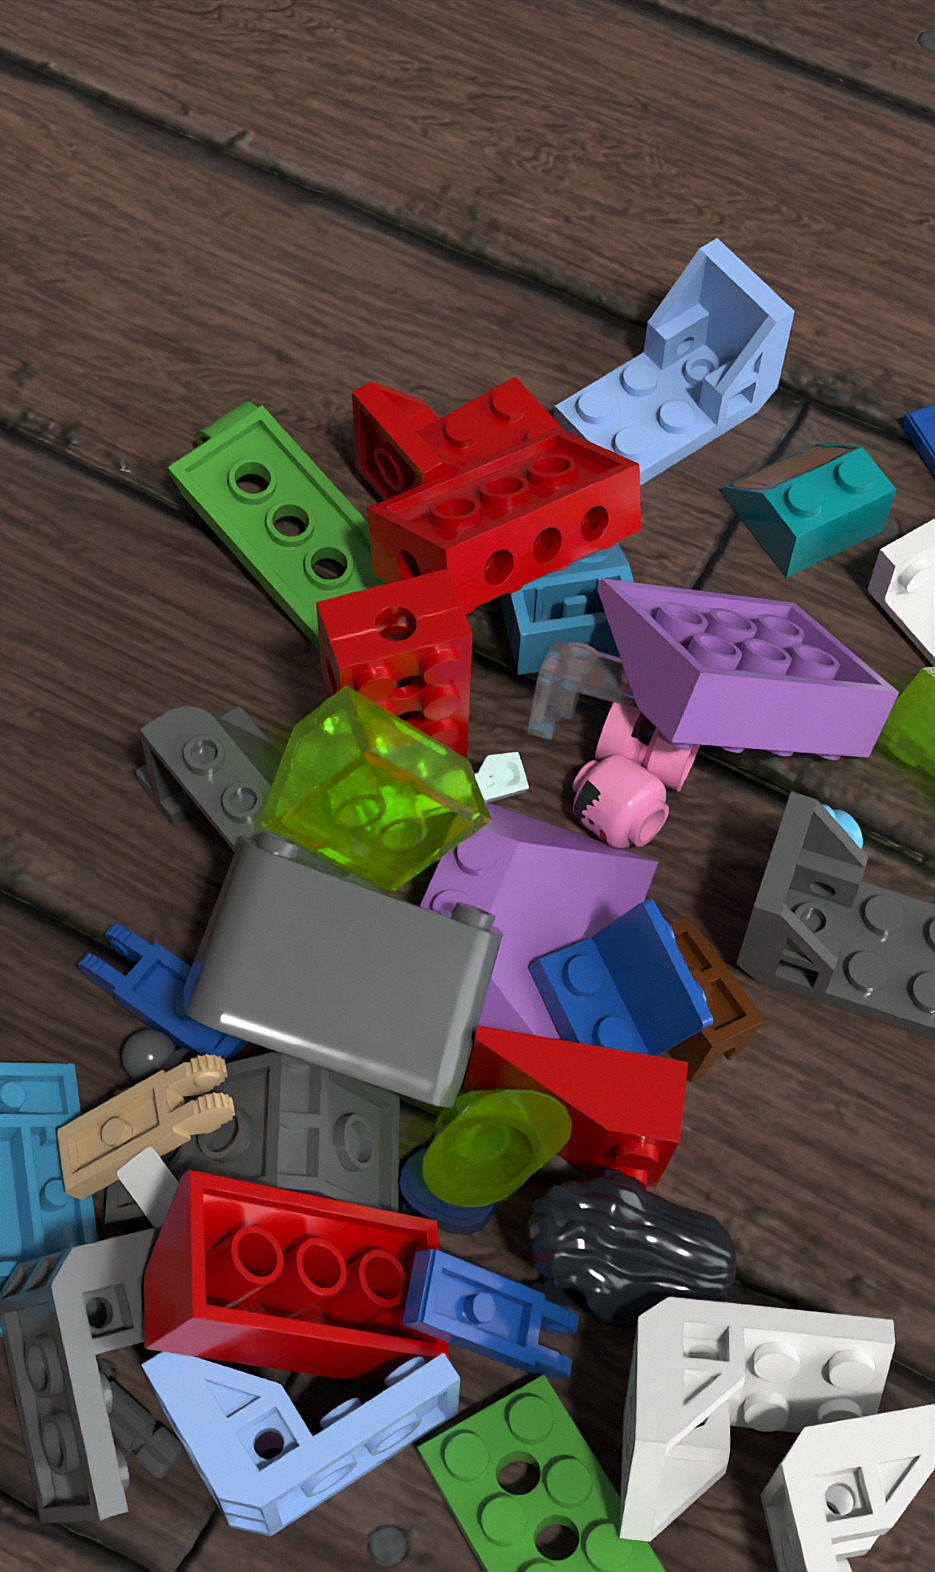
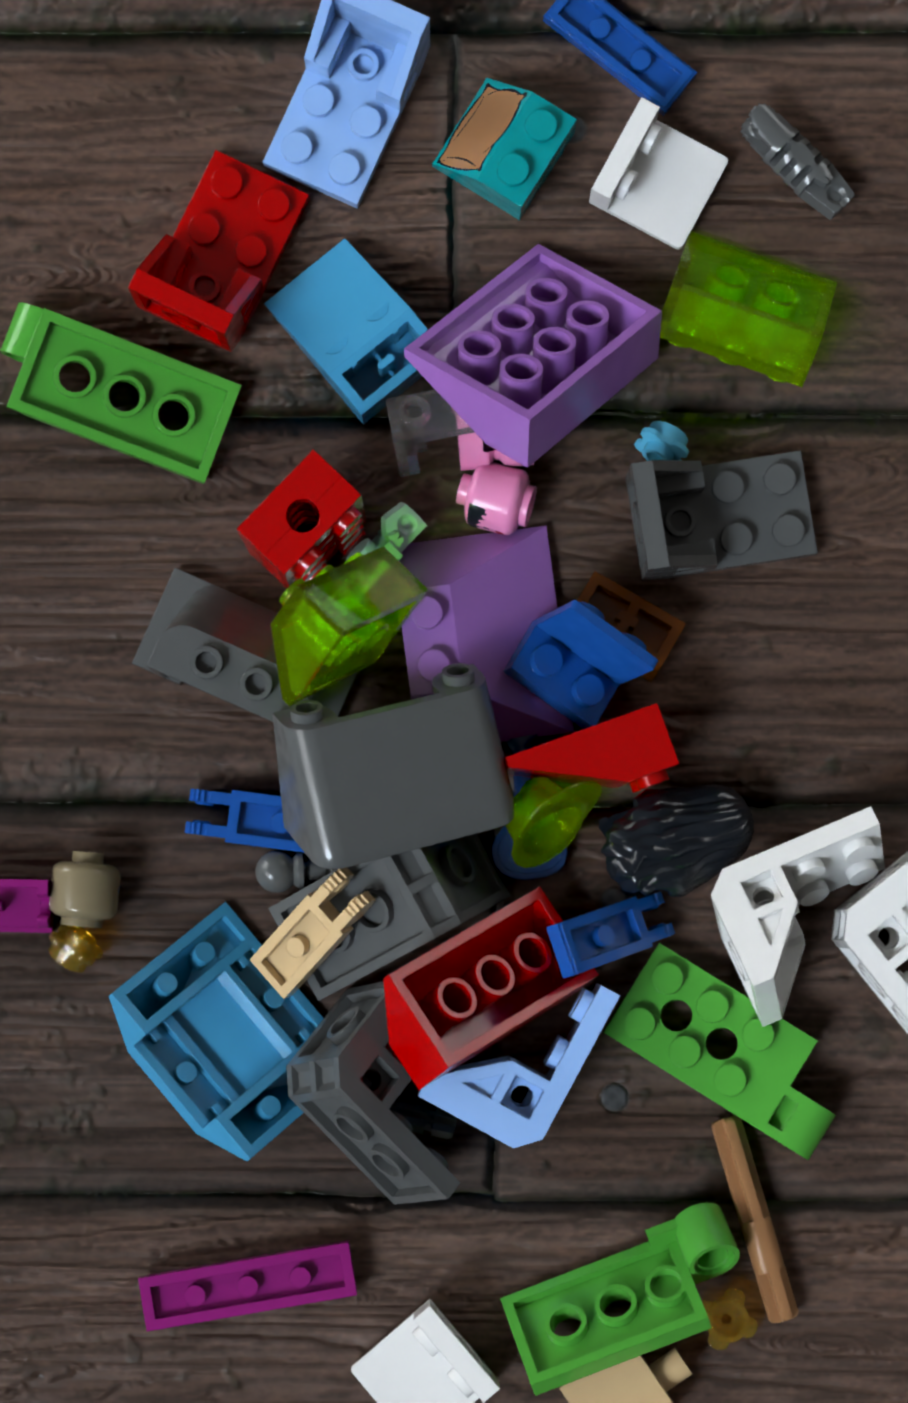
camera: 30 degrees left, 25 degrees up
white sticker [117,1146,179,1228] -> none
red brick [366,427,641,615] -> none

